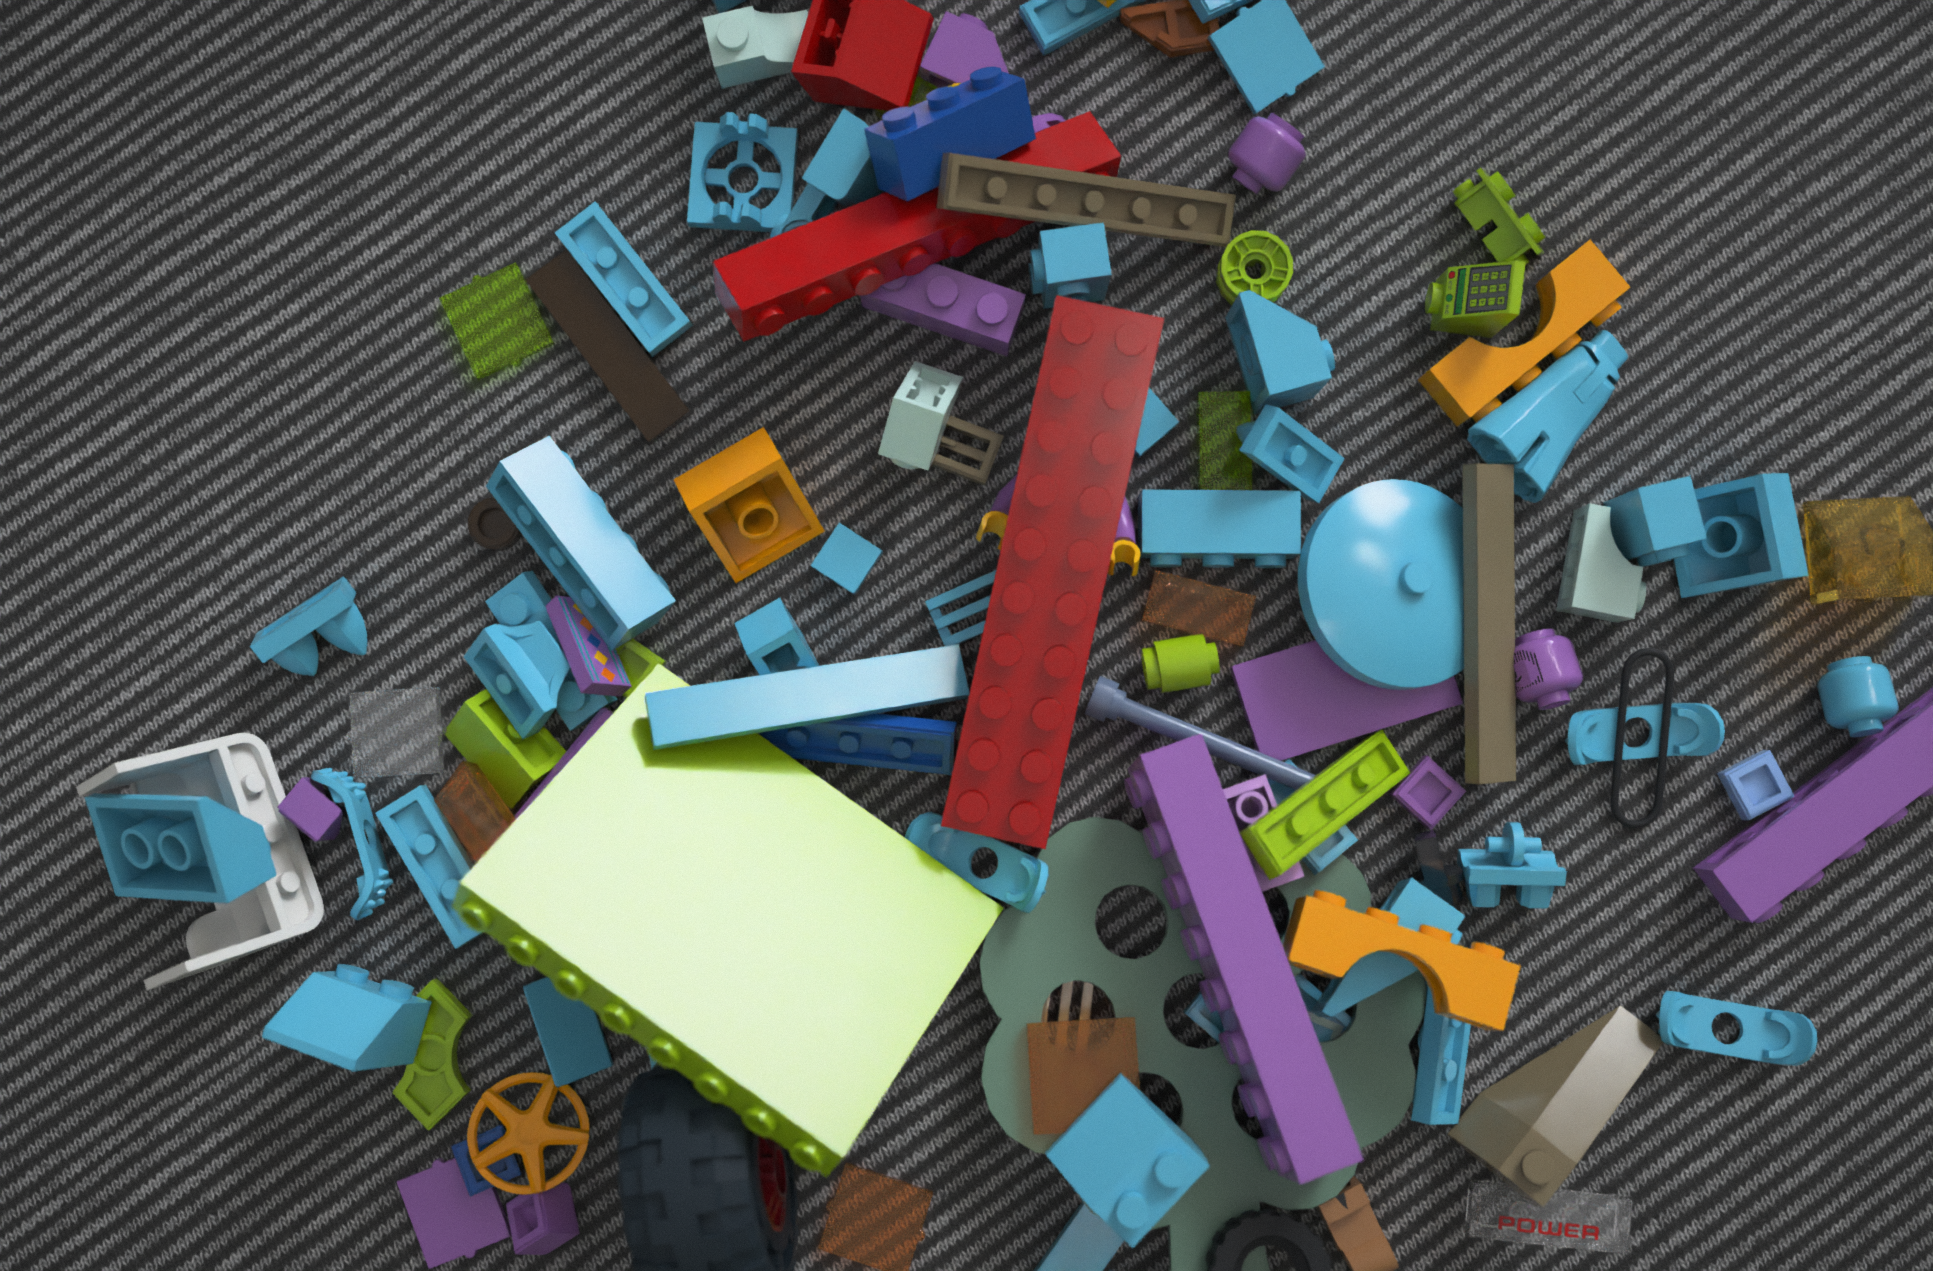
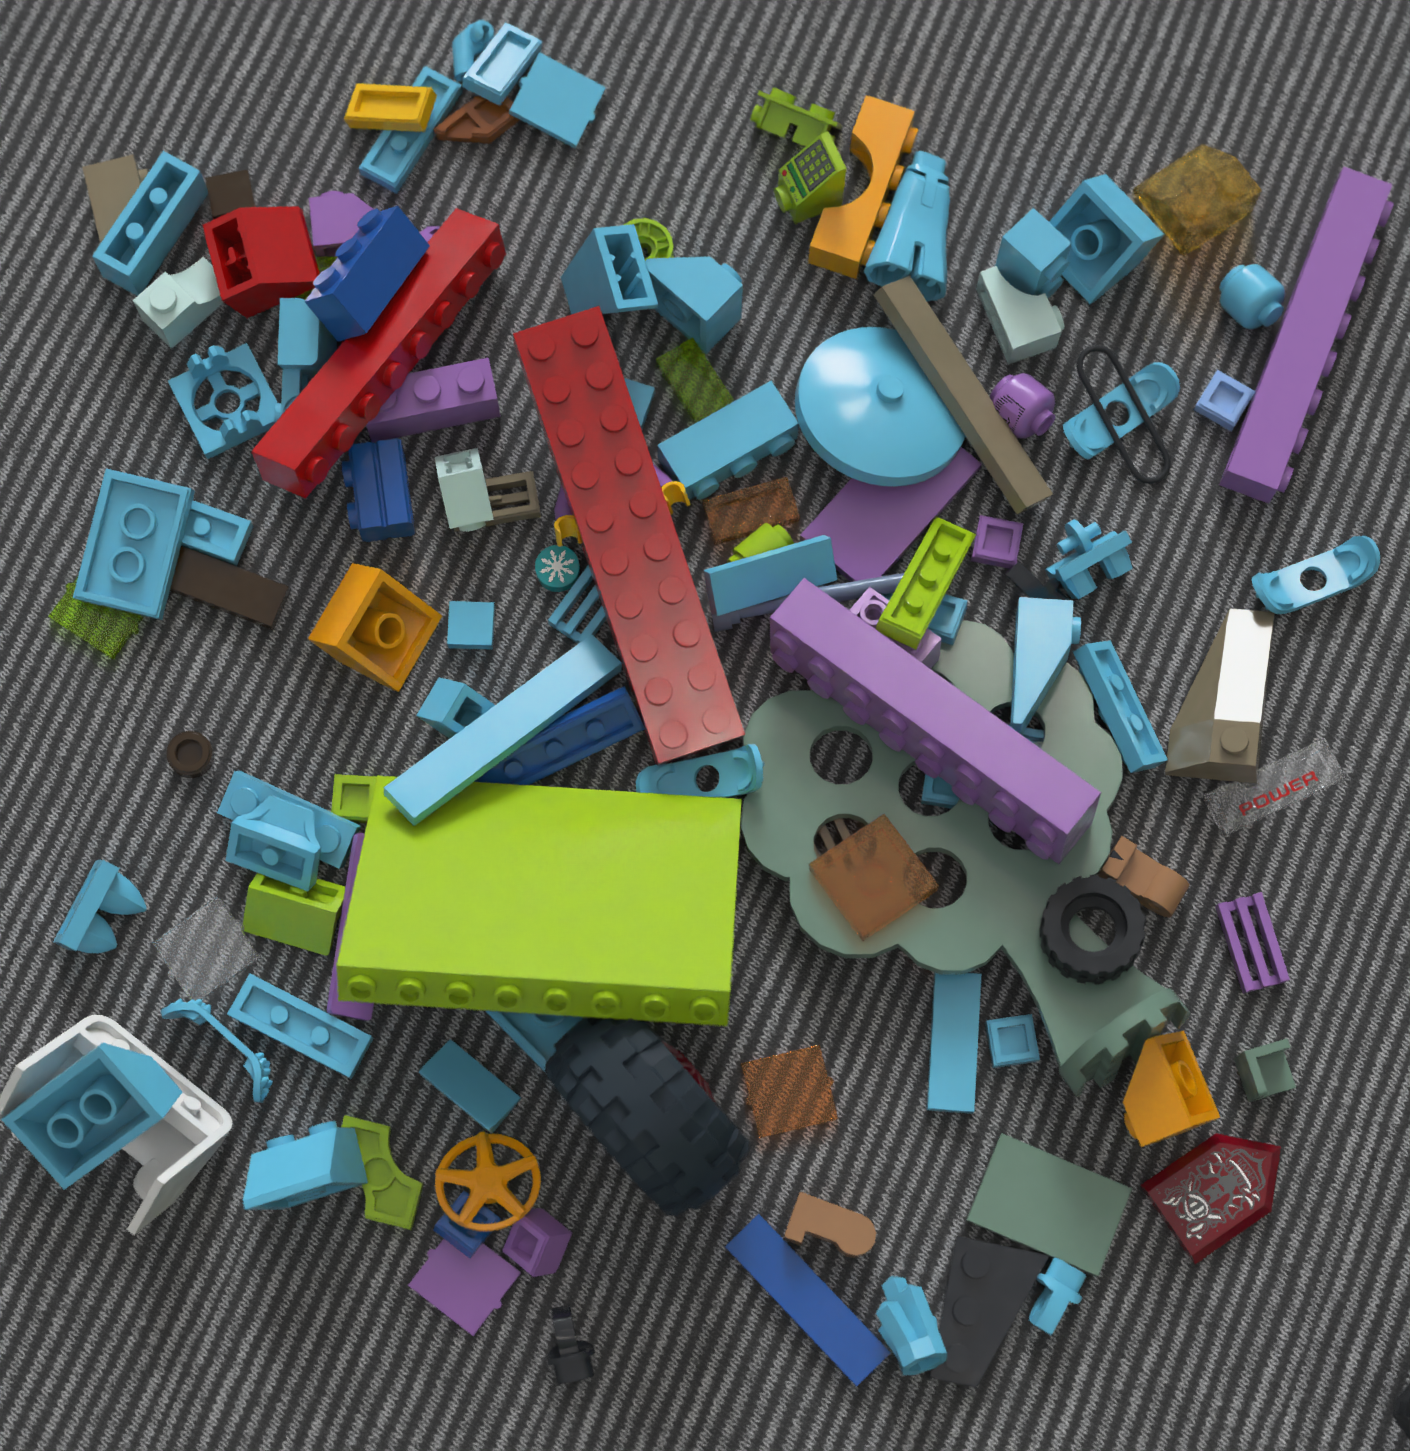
camera: 35 degrees left, 10 degrees down
medium lavender slope [277,777,343,842] -> none
clear orange tile [434,760,516,863] -> none
medium azure brick [486,436,676,651] -> none
medium lavender tile [545,595,632,697] -> none
dark tan tile [937,153,1236,247] -> none
medium azure brick [1028,222,1111,309] -> none
medium azure slope [1045,1072,1210,1248] -> none
medium lavender head [1228,113,1306,195] -> none
medium azure tile [1236,404,1345,504] -> none
light orange arch [1282,890,1520,1031] -> none
none -> medium azure tile [73,469,195,620]
none -> blue brick [342,438,415,542]
none -> teal tile [535,545,580,592]
none -> medium azure slope [561,224,658,315]
none -> medium azure tile [703,535,837,616]

